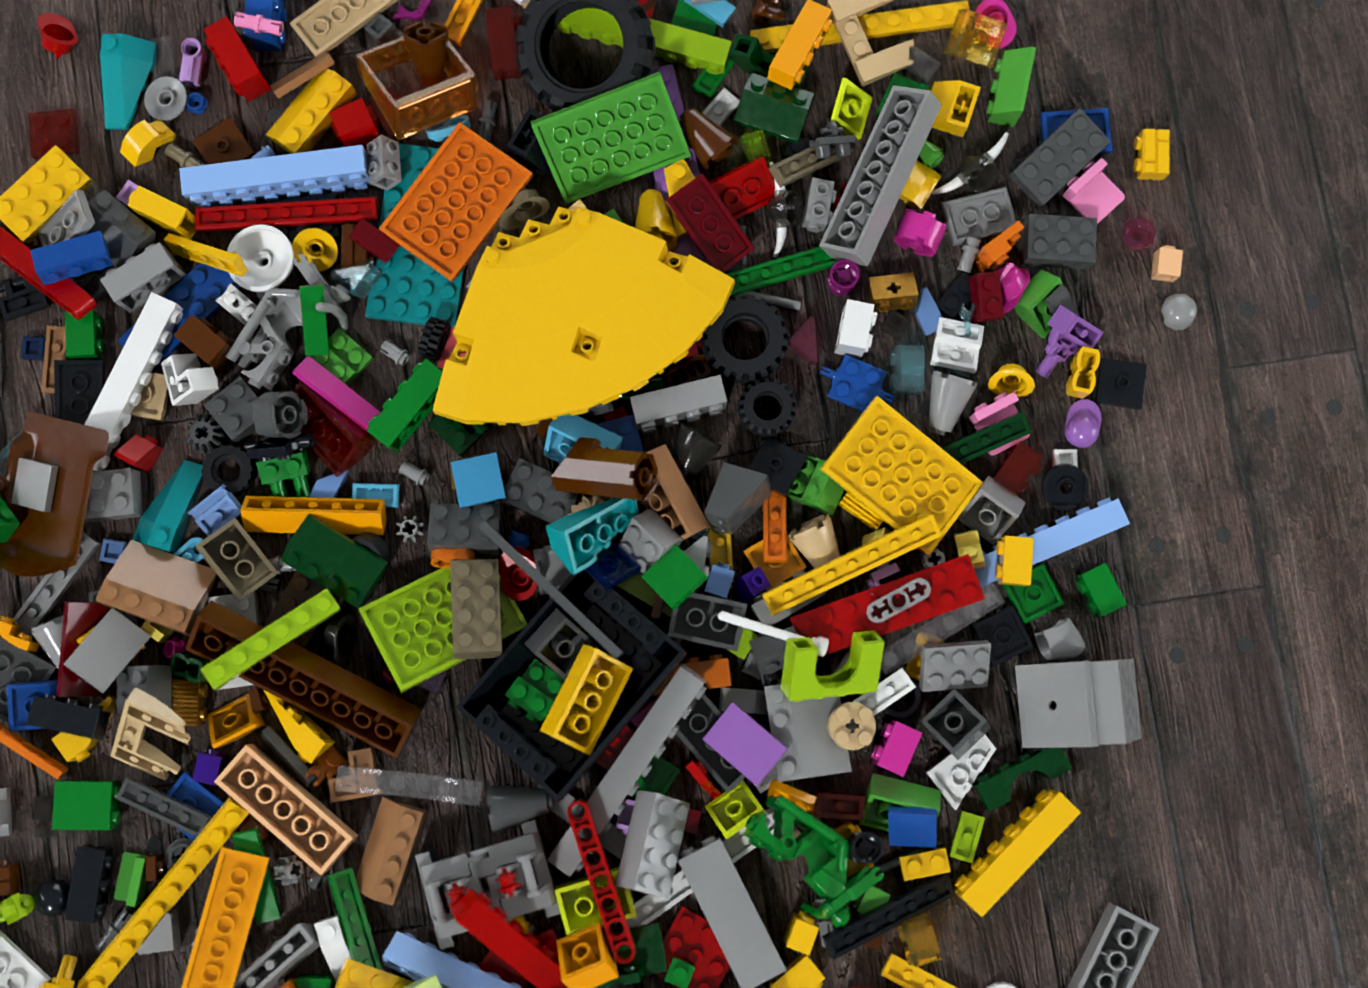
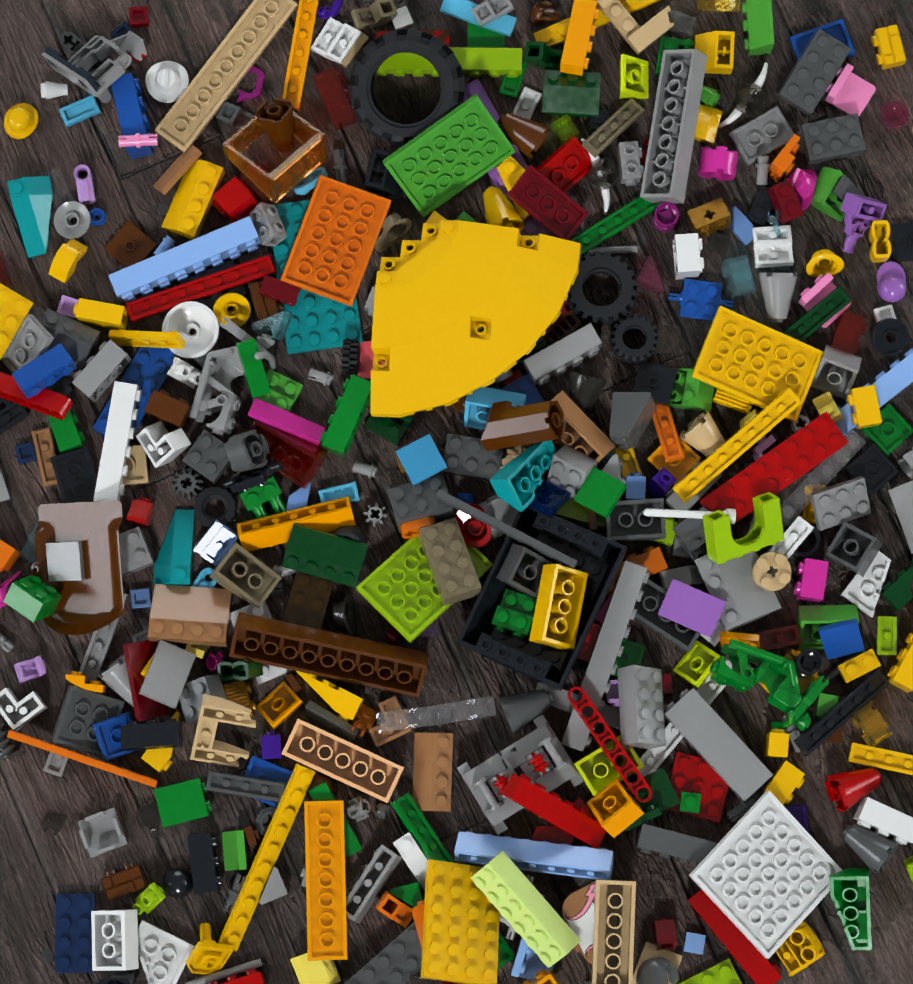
camera: 10 degrees left, 0 degrees up
dark tan pin [165,143,205,168] -> none
lime arch [200,589,340,691] -> none
red brick [203,16,271,102] -> none
red wing [685,759,721,799] -> none
dark grey hips [809,121,856,159] -> none
light grey beam [867,578,931,623] -> none

